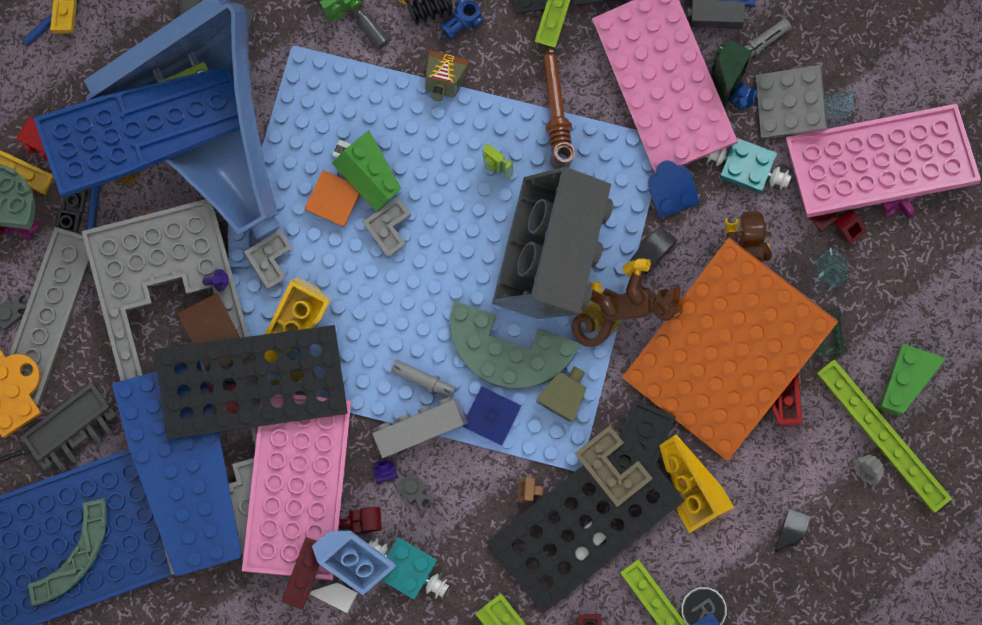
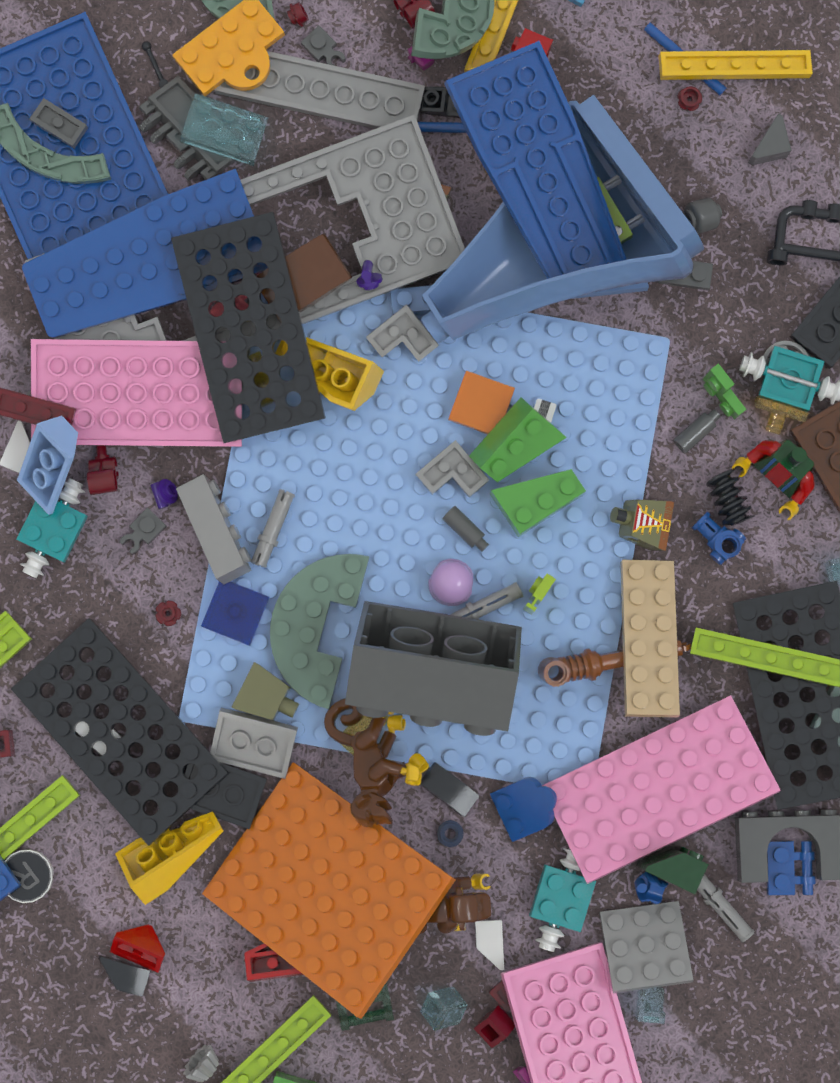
camera: 75 degrees right, 5 degrees up
medium nougat tile [517,477,543,502] -> none
dark tan plate [574,425,653,507] -> none
none -> dark grey plate [30,98,88,149]
none -> red slope [110,924,165,973]
none -> dark red plate [155,600,181,626]
none -> clear light blue plate [180,93,268,166]
none -> light grey plate [210,708,298,779]
none -> lavender helmet [428,559,473,606]
none -> dark blue plate [437,820,464,847]
none -> dark grey cylinder [442,506,489,552]
none -> light grey pin [451,582,523,620]
none -> white tile [475,919,504,970]
none -> bright green wedge [490,469,586,537]
none -> tan plate [620,560,680,718]
none -> dark red plate [677,86,702,111]

